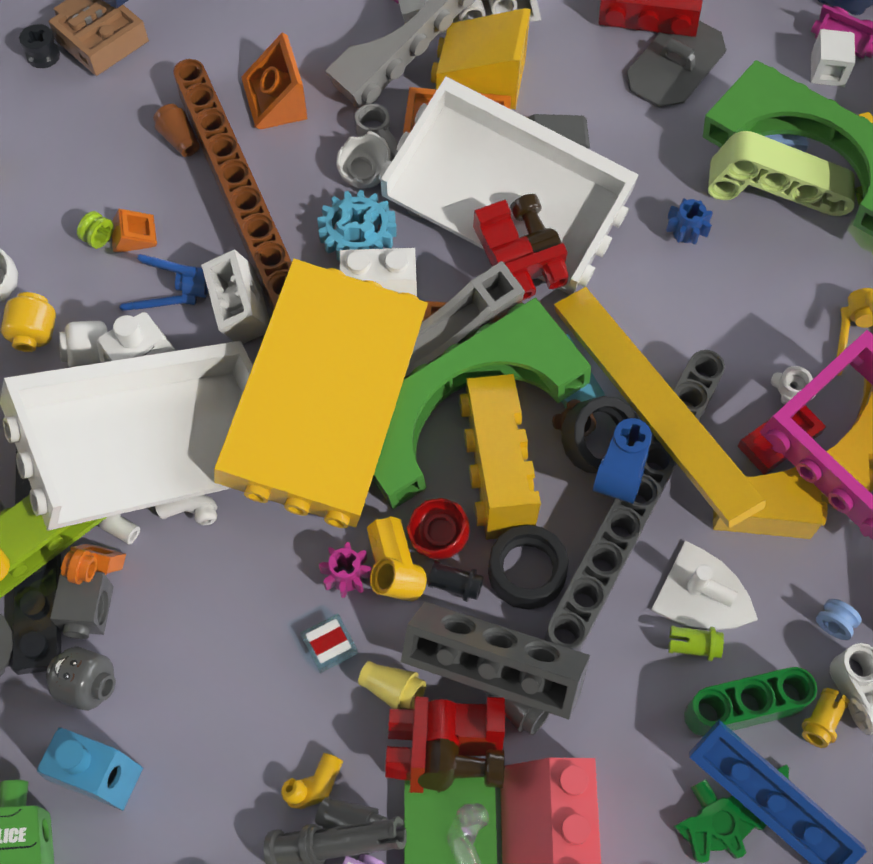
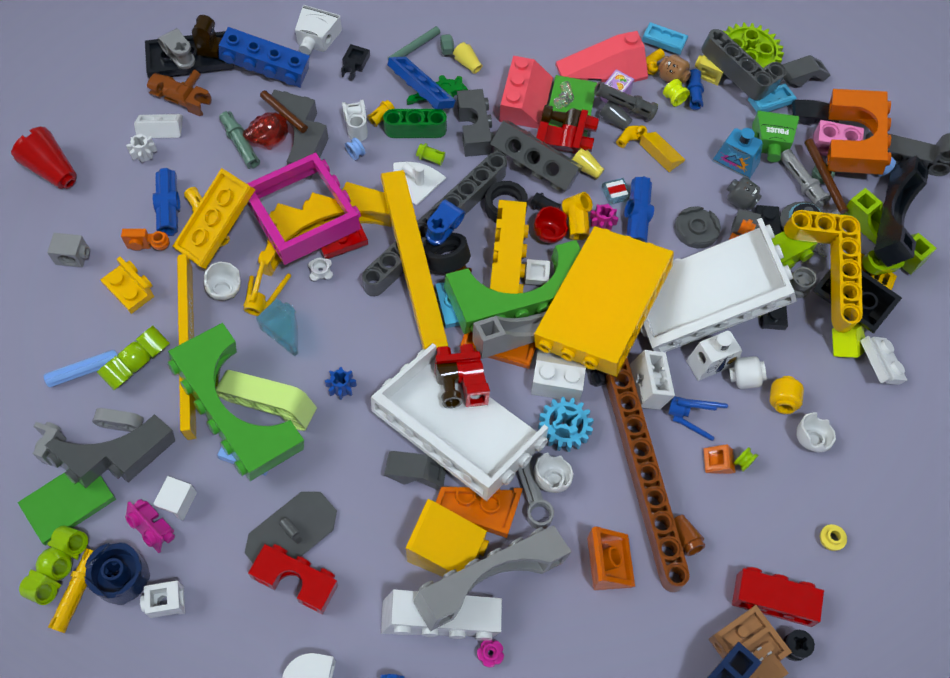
camera: 170 degrees left, 0 degrees up
none -> clear light blue slope [256,298,298,356]
none -> dark grey arch [457,89,495,157]
none -> white plate [525,259,550,285]
none -> blue piece [624,176,654,243]
none -> yellow slope [640,132,685,172]
none -> dark grey tile [674,206,721,249]
none -> red brick [732,567,824,627]

